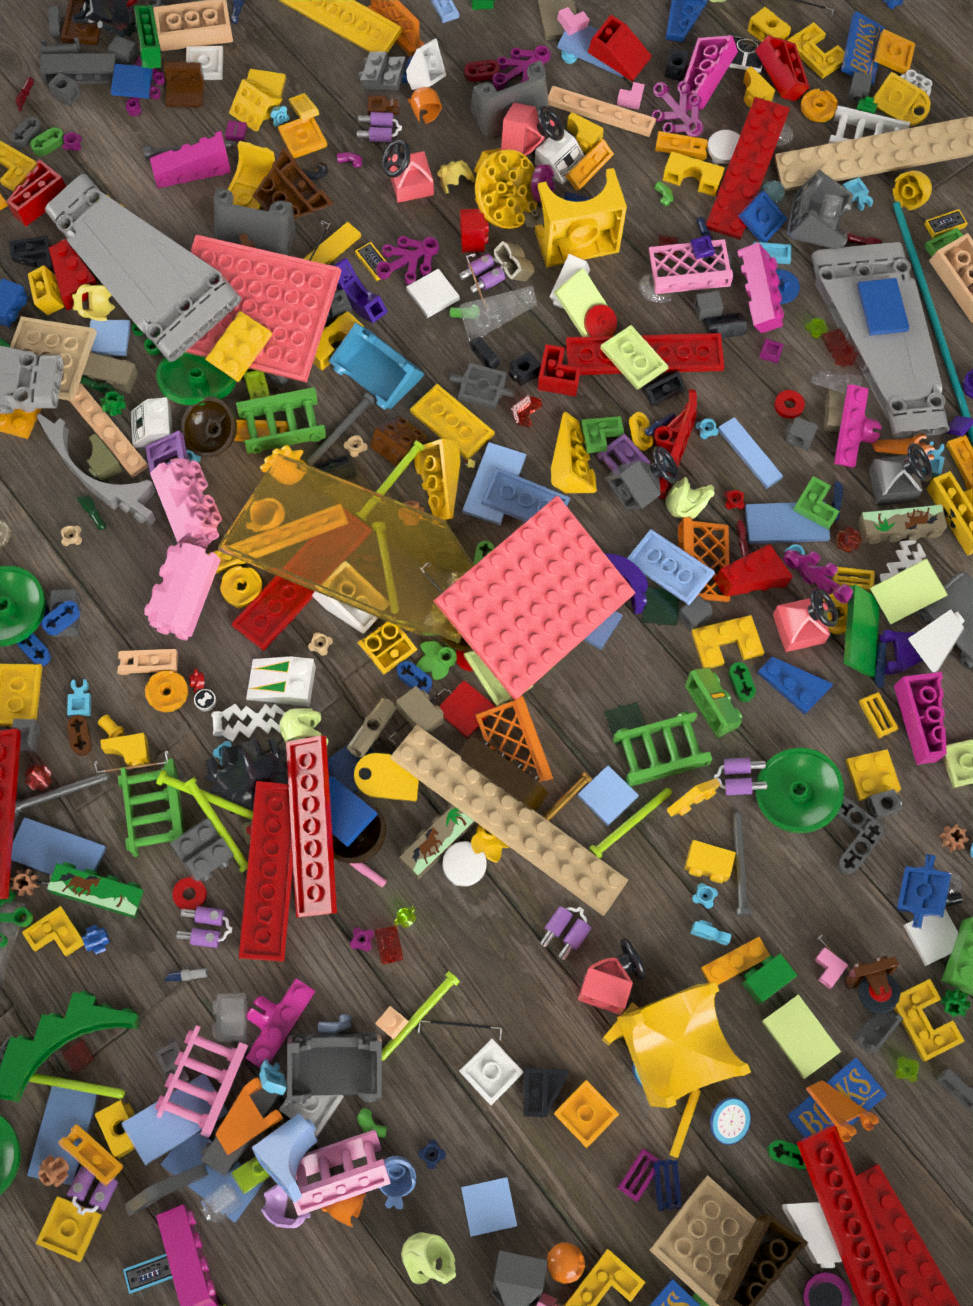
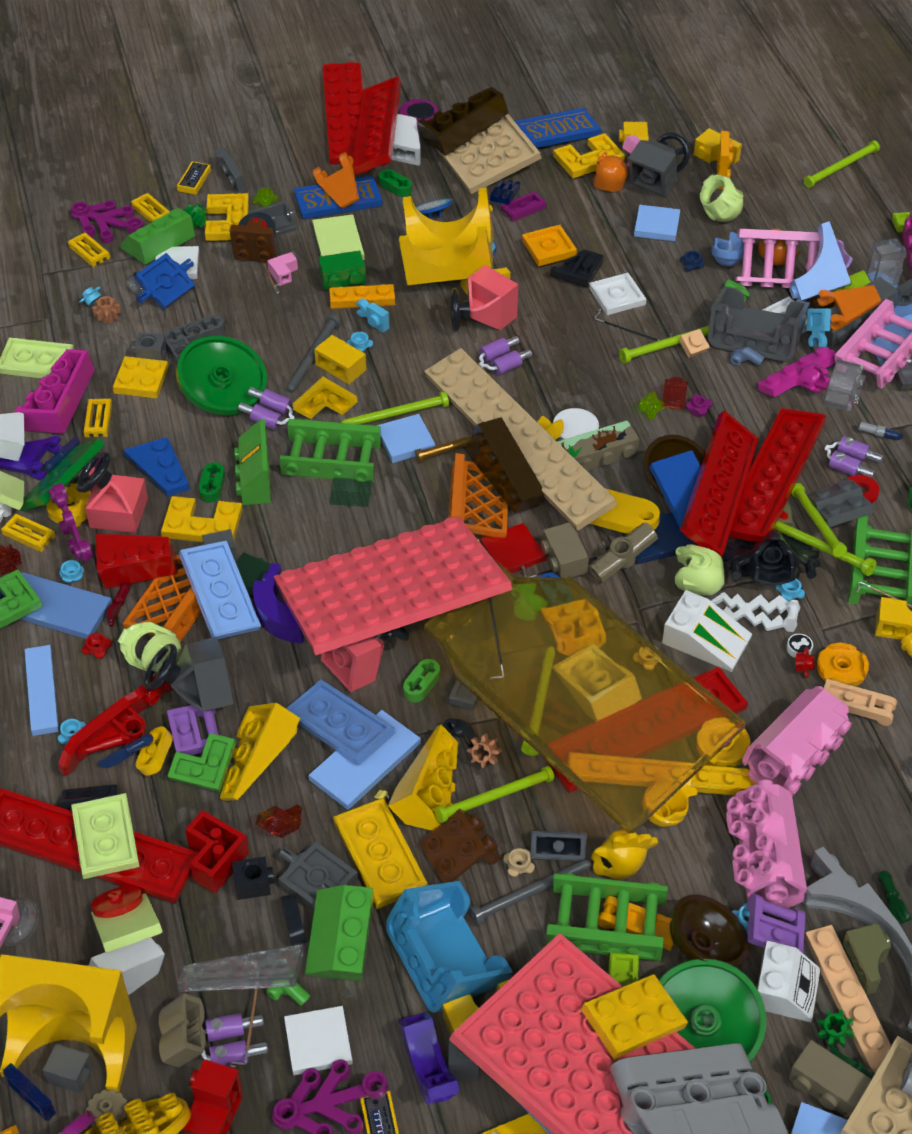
camera: 155 degrees left, 20 degrees down
none -> bright green slope [305,885,374,982]

